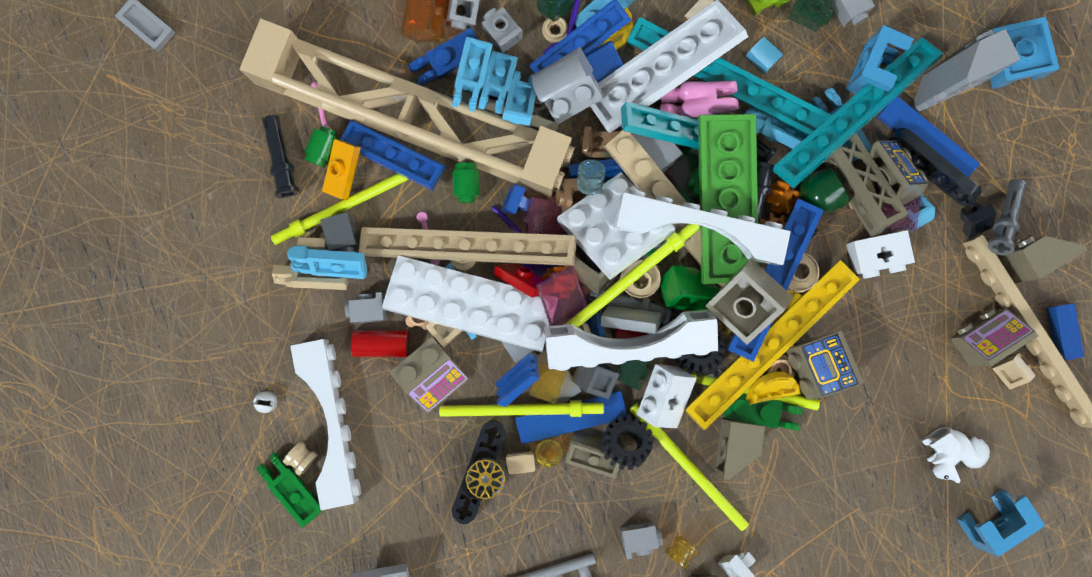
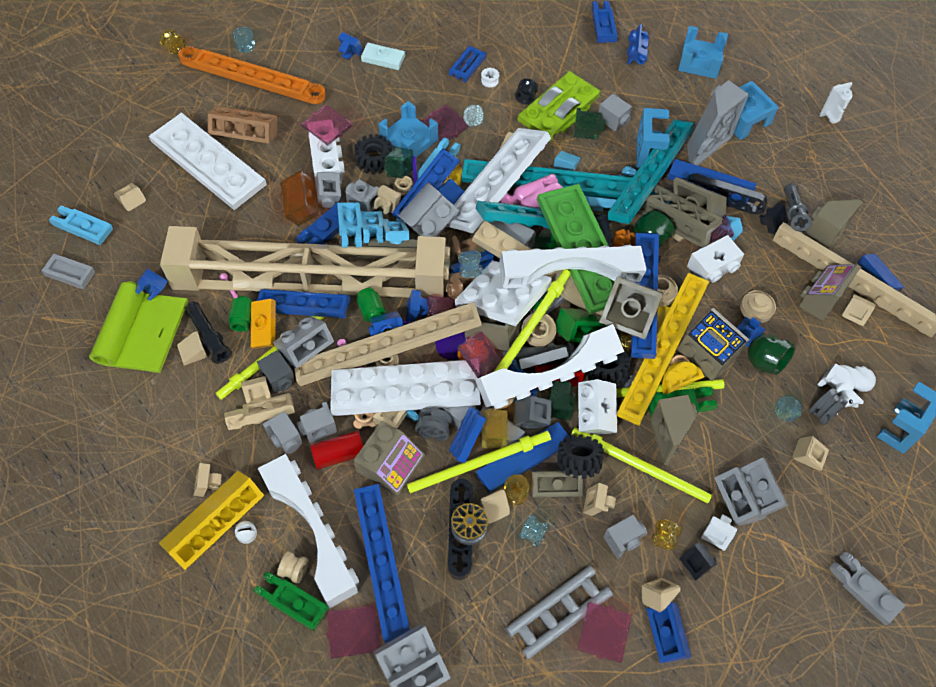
camera: 20 degrees left, 25 degrees down
medium azure hinge [287,245,368,279] -> none
red plate [494,263,553,298] -> none
none -> lime door [89,281,189,373]
none -> blue tile [136,269,168,301]
none -> yellow brick [159,471,265,570]
none -> tan slope [177,331,207,366]
none -> tan tile [193,463,222,497]
none -> light grey brick [263,411,303,454]
none -> light grey brick [273,316,334,368]
none -> clear pink piece [326,606,380,659]
none -> blue plate [354,484,410,645]
none -> blue brick [368,311,403,337]
none -> tan tile [374,185,401,214]
none -> dark grey wheel [415,408,453,441]
none -> clear light blue wheel [519,514,550,547]
none -> tan tile [583,483,616,516]
none -> light grey brick [714,457,788,525]
none -> blue tile [737,317,766,347]
none -> tan plate [740,290,776,323]
none -> dark green helmet [748,334,796,375]
none -> clear light blue tile [775,396,802,422]
none -> tan slope [792,436,829,471]
none -> dark grey wheel [808,388,848,426]

